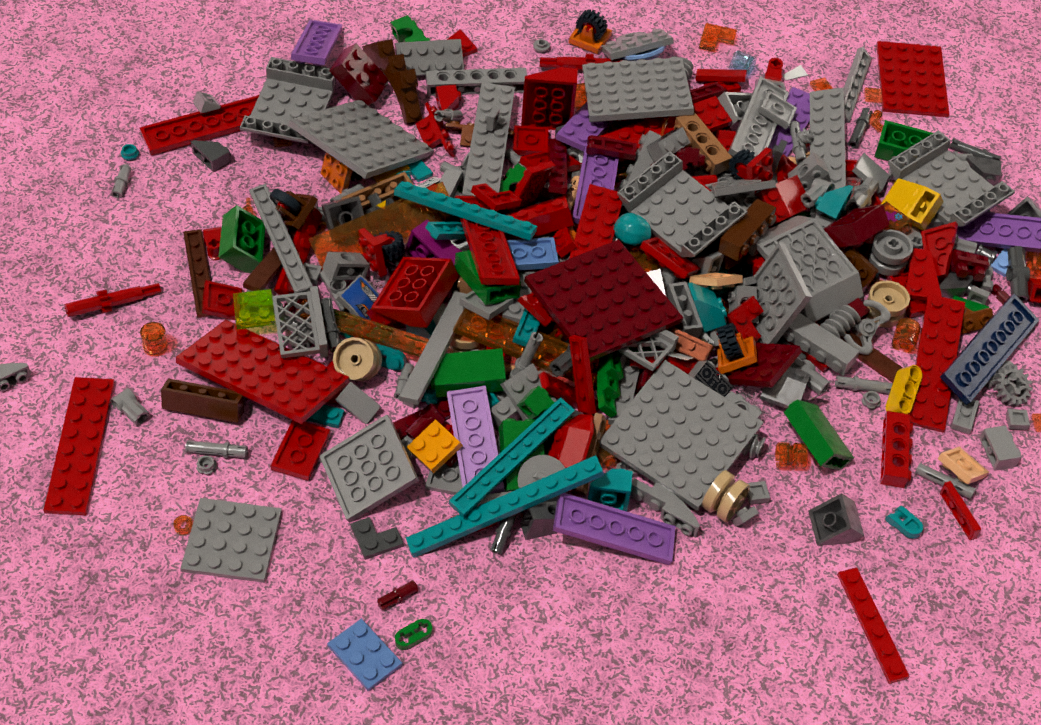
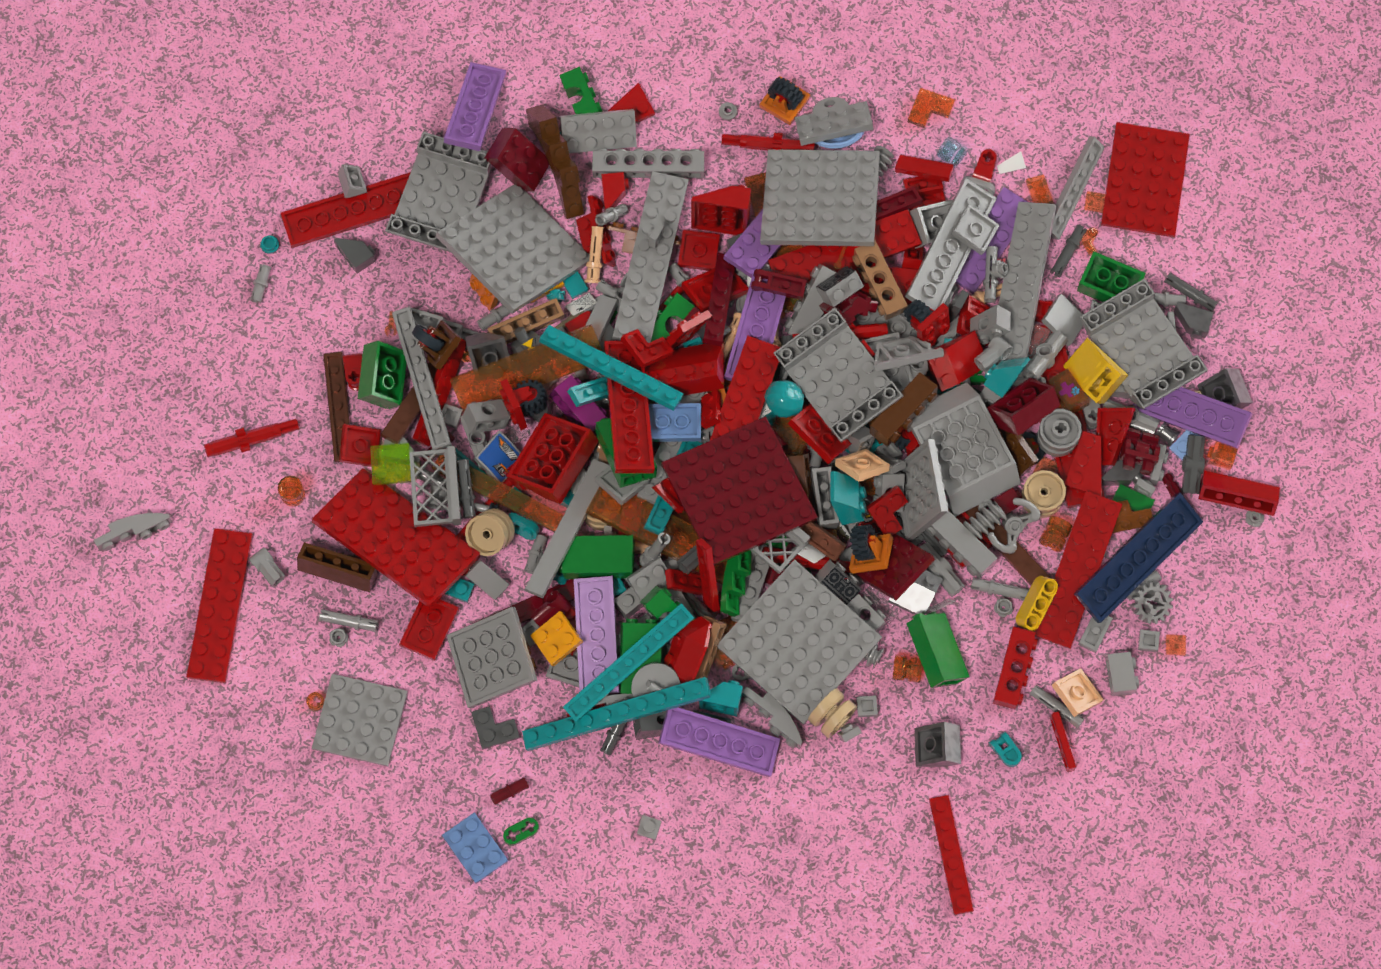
camera: 10 degrees right, 20 degrees up
none -> light nougat pin [584,226,604,283]
none -> light grey plate [637,815,662,841]

